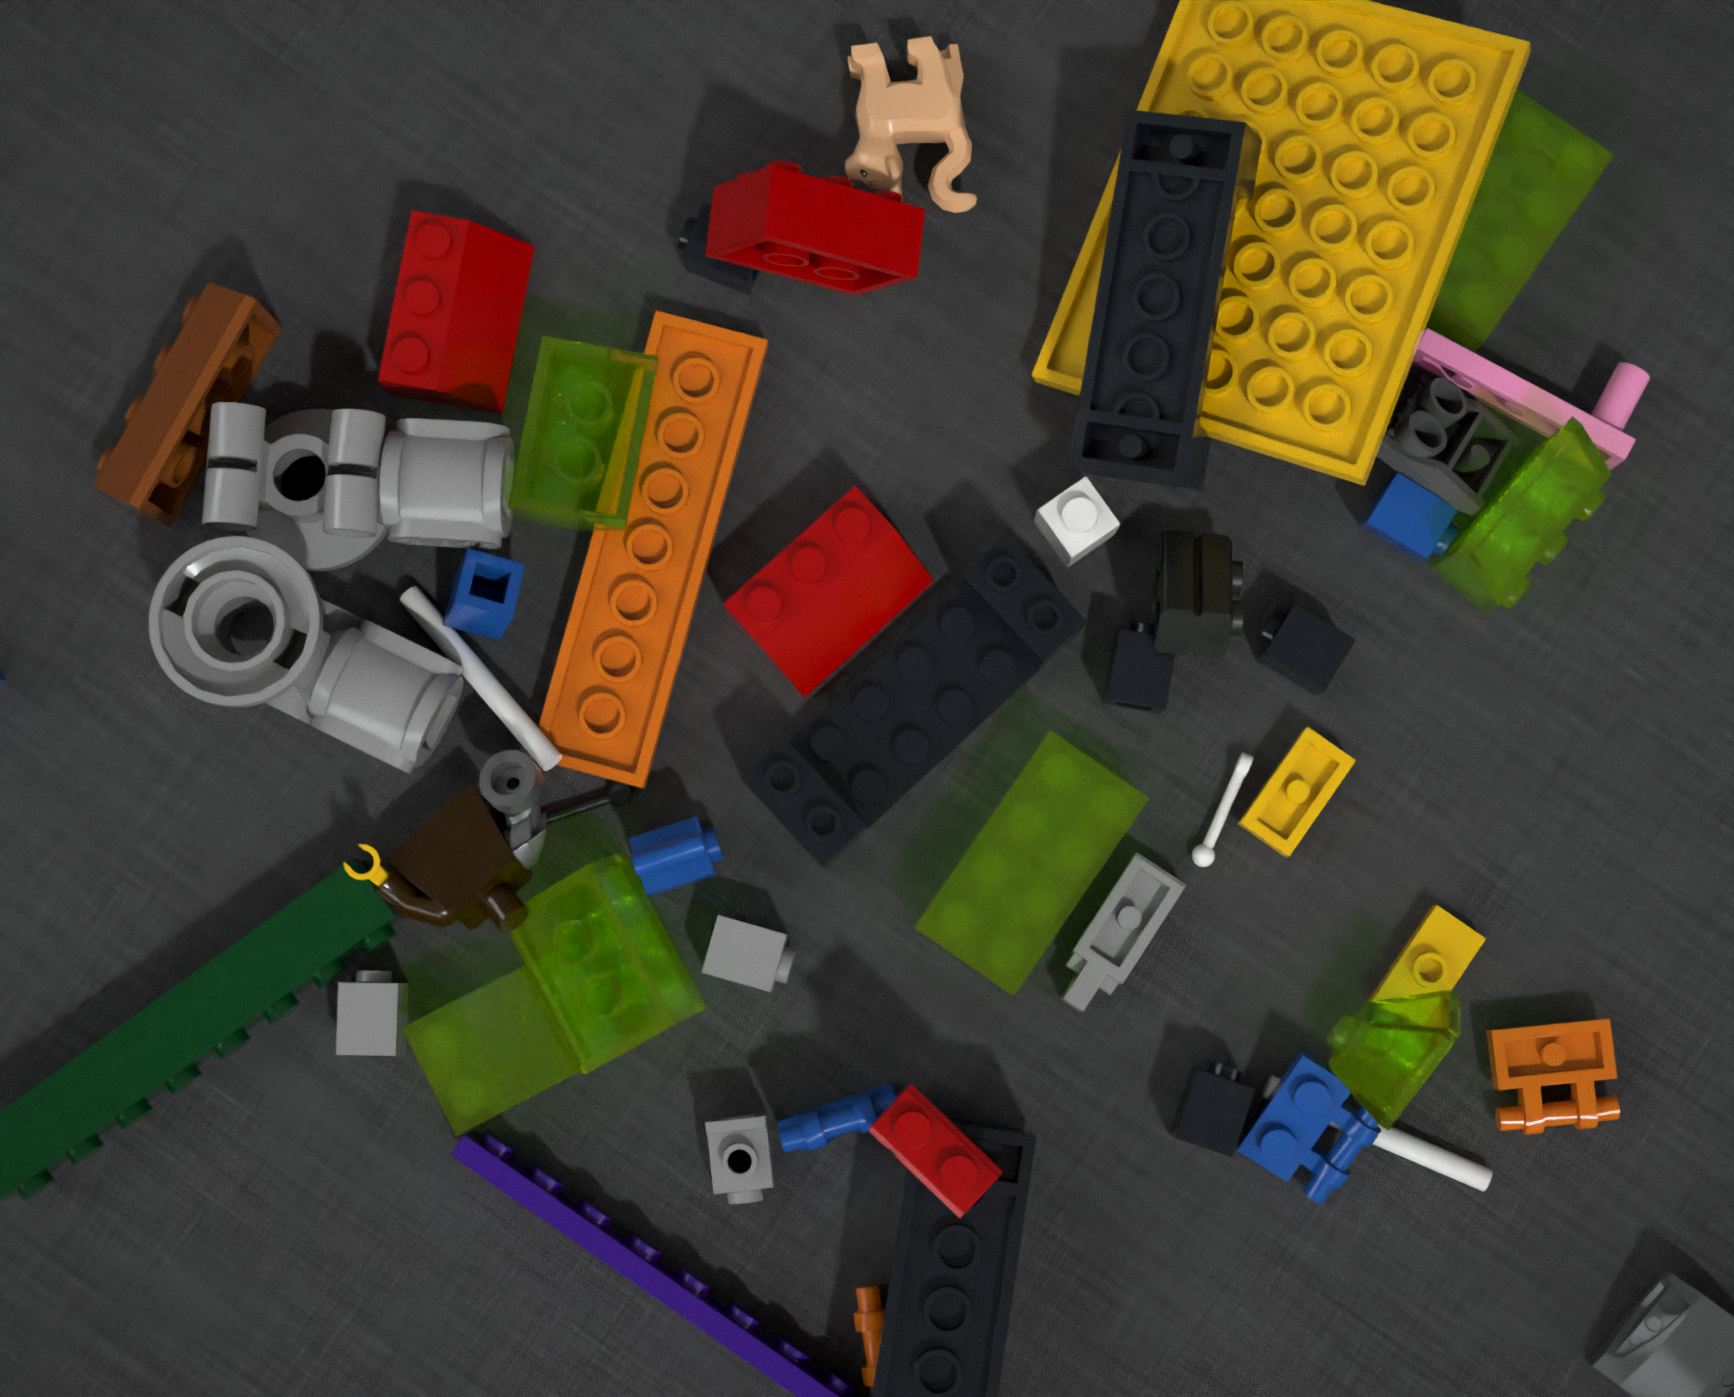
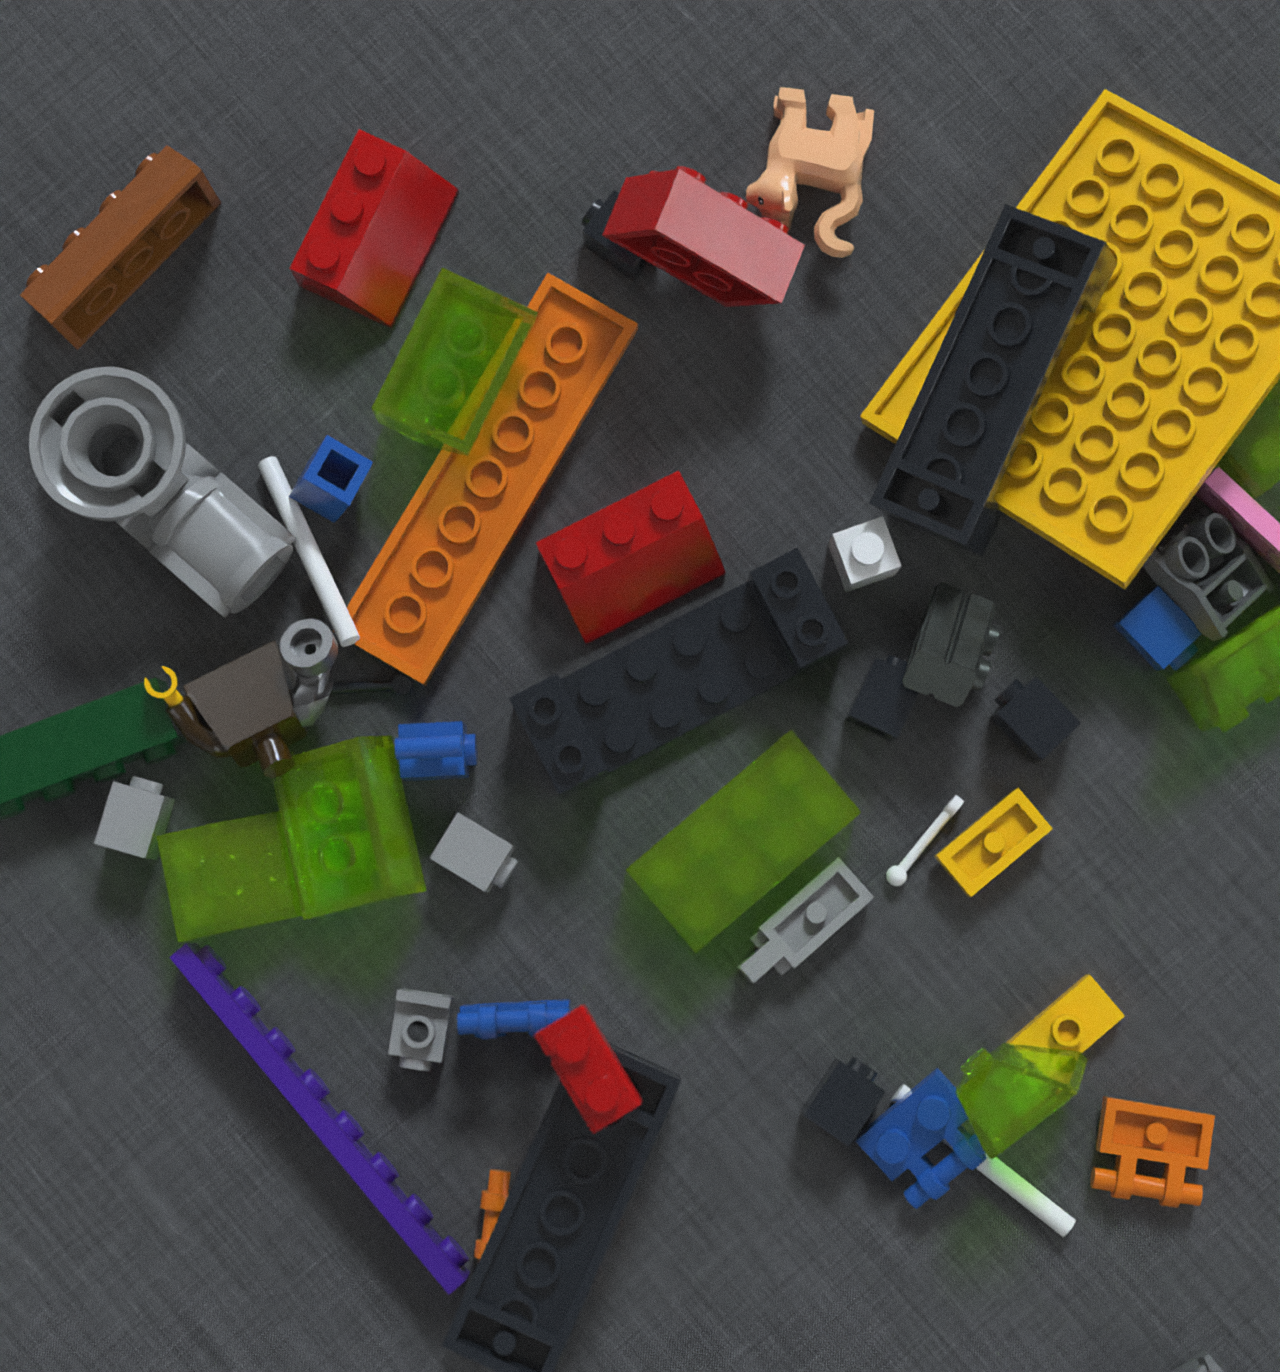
camera: 15 degrees right, 0 degrees up
light grey piece [202,402,516,571] -> none

